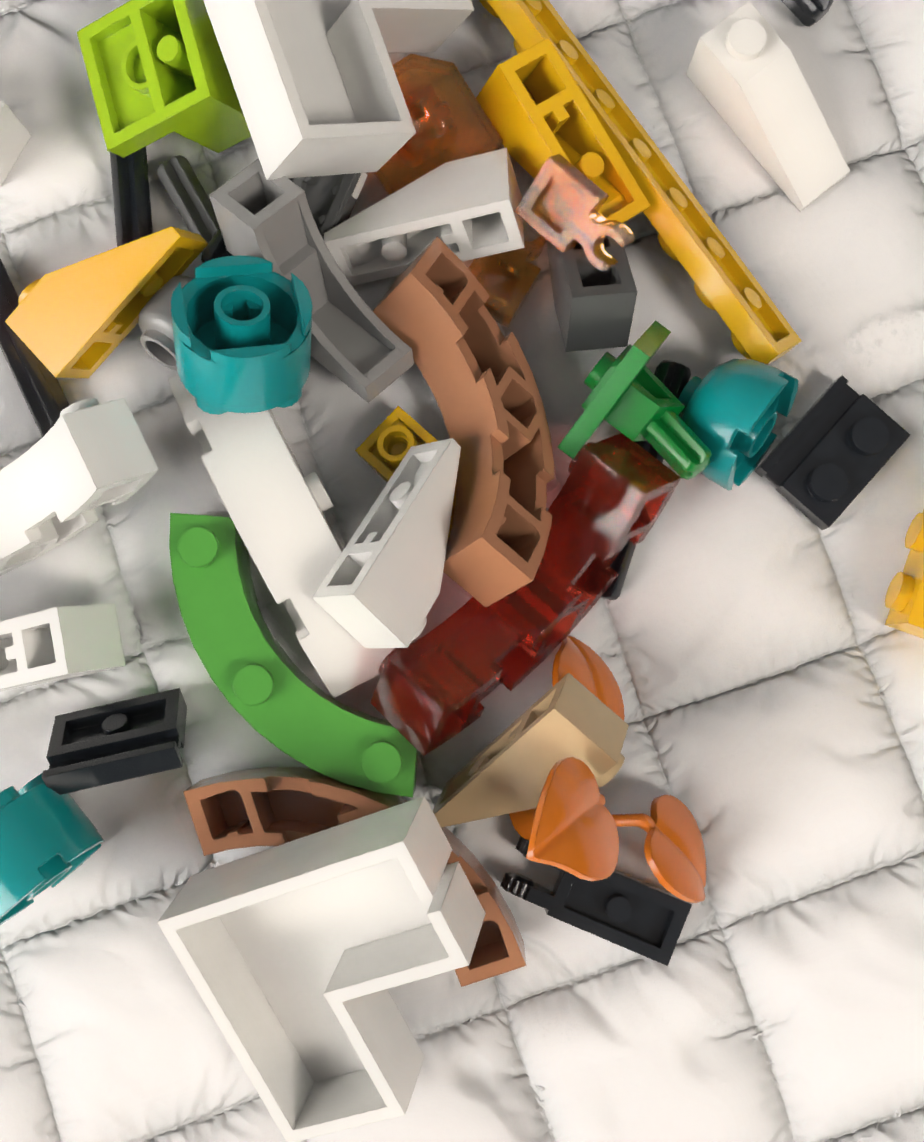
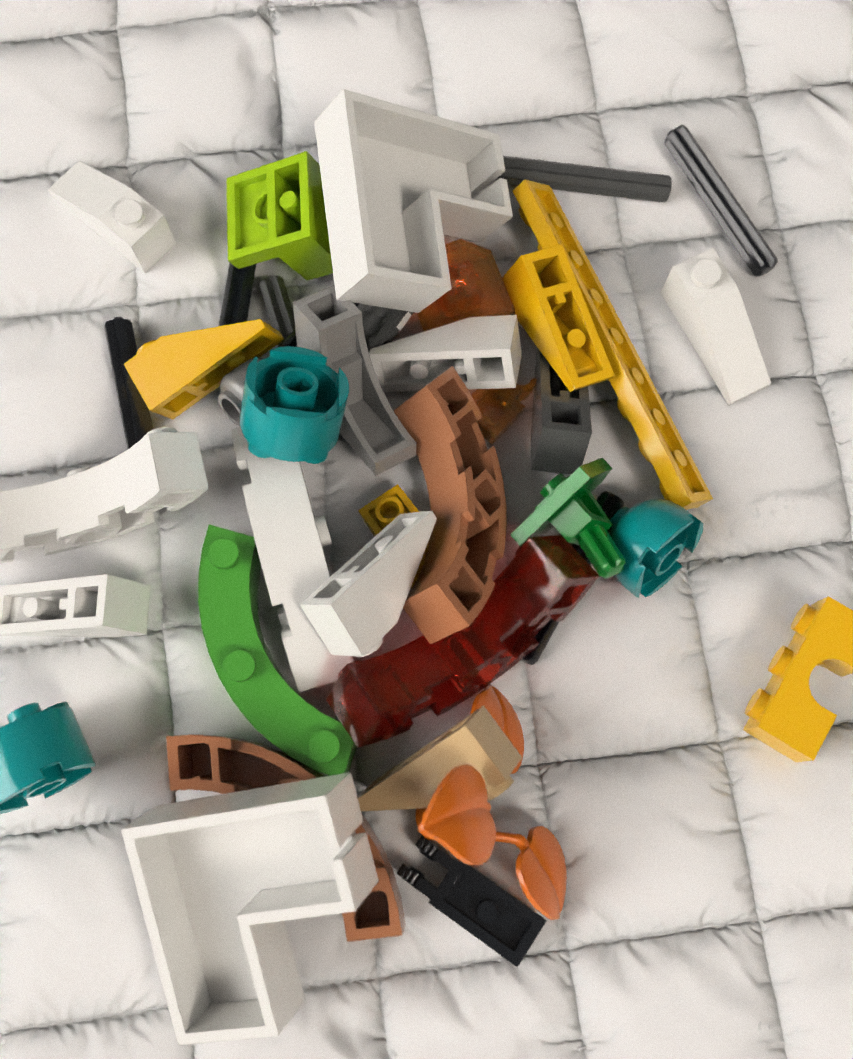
camera: 15 degrees right, 10 degrees down
black plate [42,688,187,795] -> none
clear orange plate [514,154,635,271] -> none
black plate [755,375,910,530] -> none

